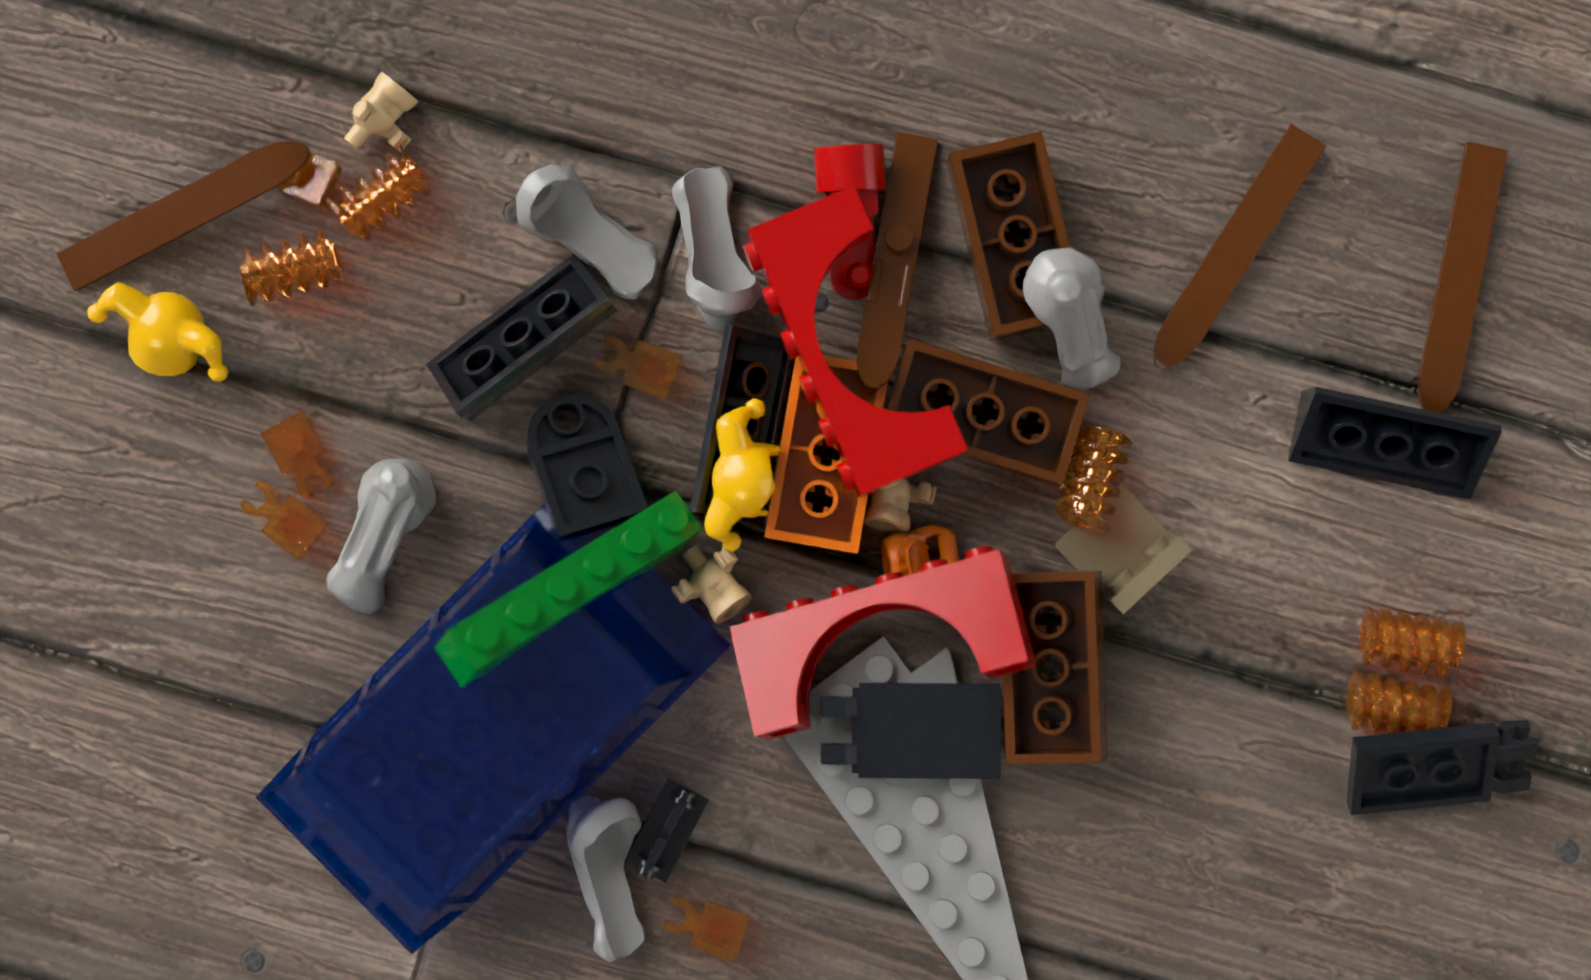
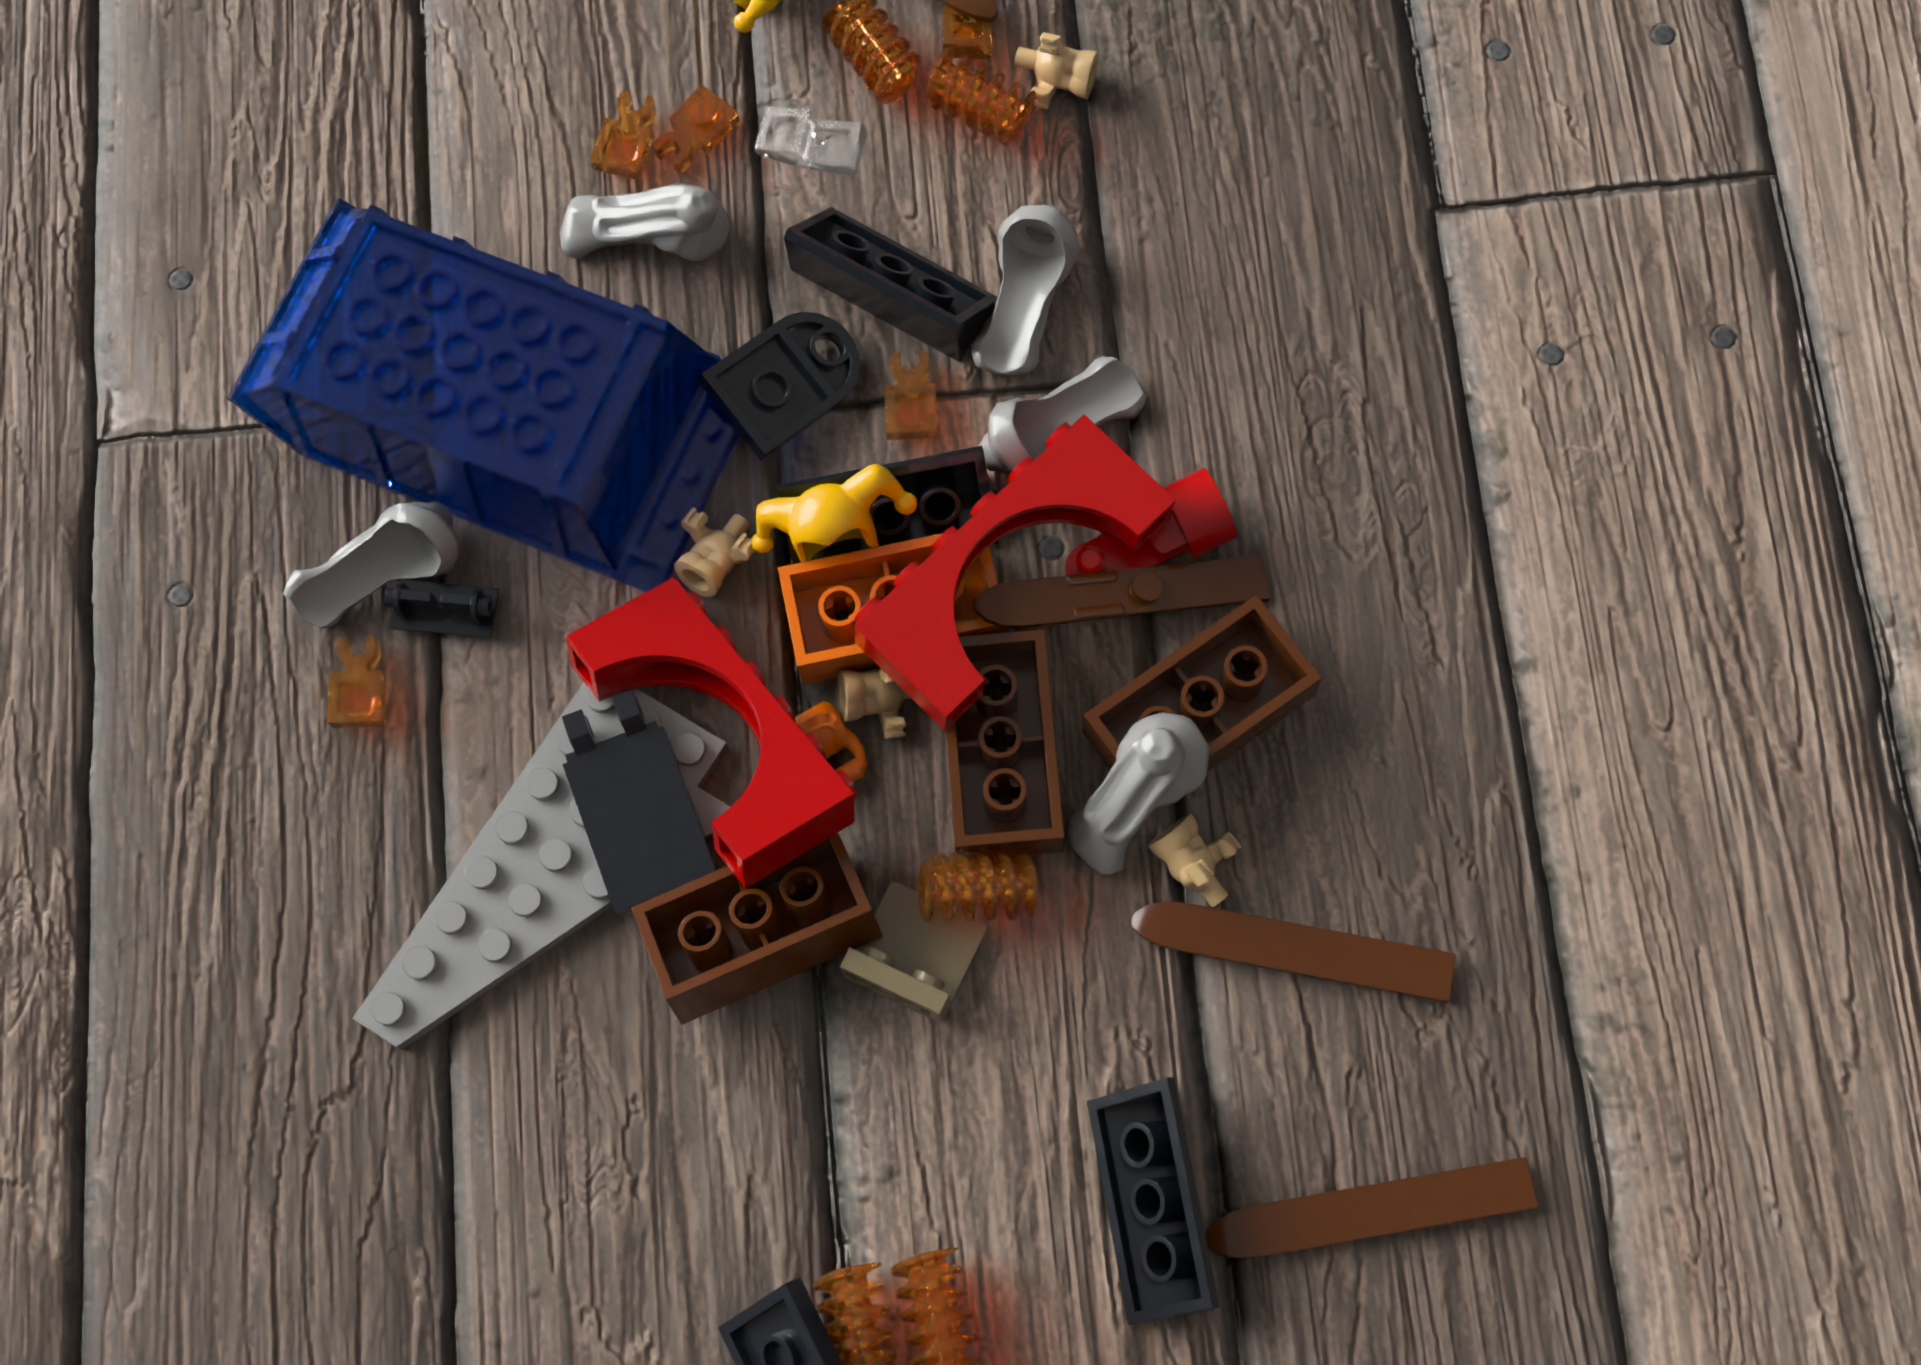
camera: 75 degrees right, 15 degrees down
green arch [434,491,703,688] -> none
none -> clear slope [754,106,868,176]
none -> tan piece [1147,813,1241,907]

